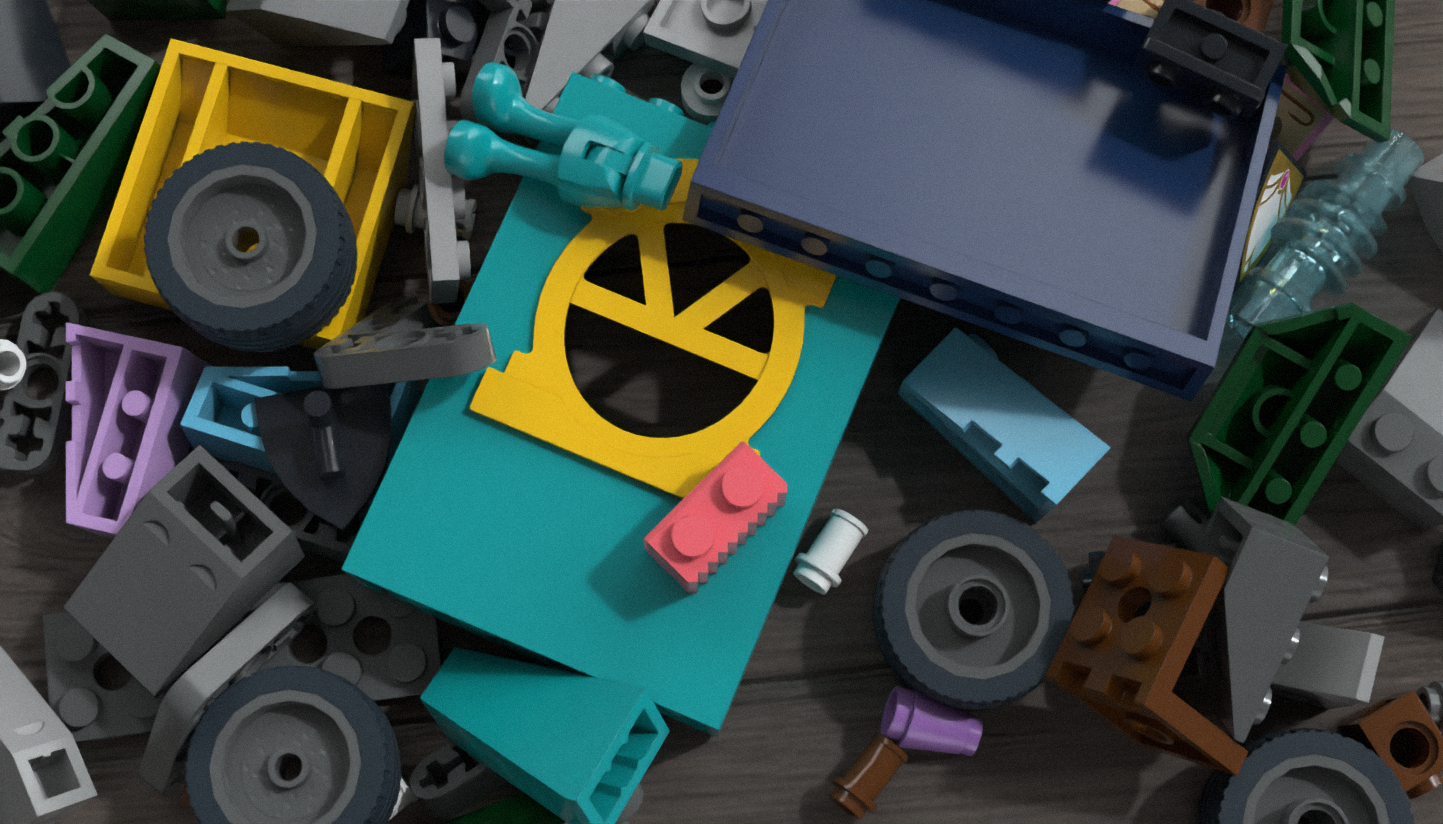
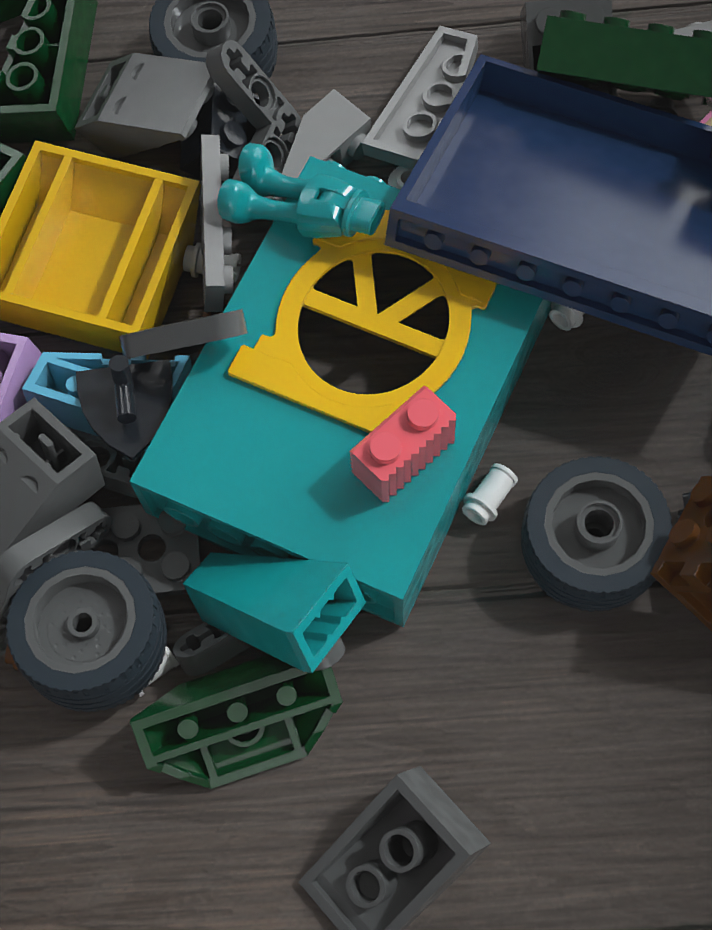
camera: 10 degrees right, 10 degrees down
wheel [144,142,357,353] -> none
reddish brown pin [829,733,908,821] -> none
medium lavender cone [880,686,983,756] -> none
medium azure wedge [898,327,1111,523] -> none

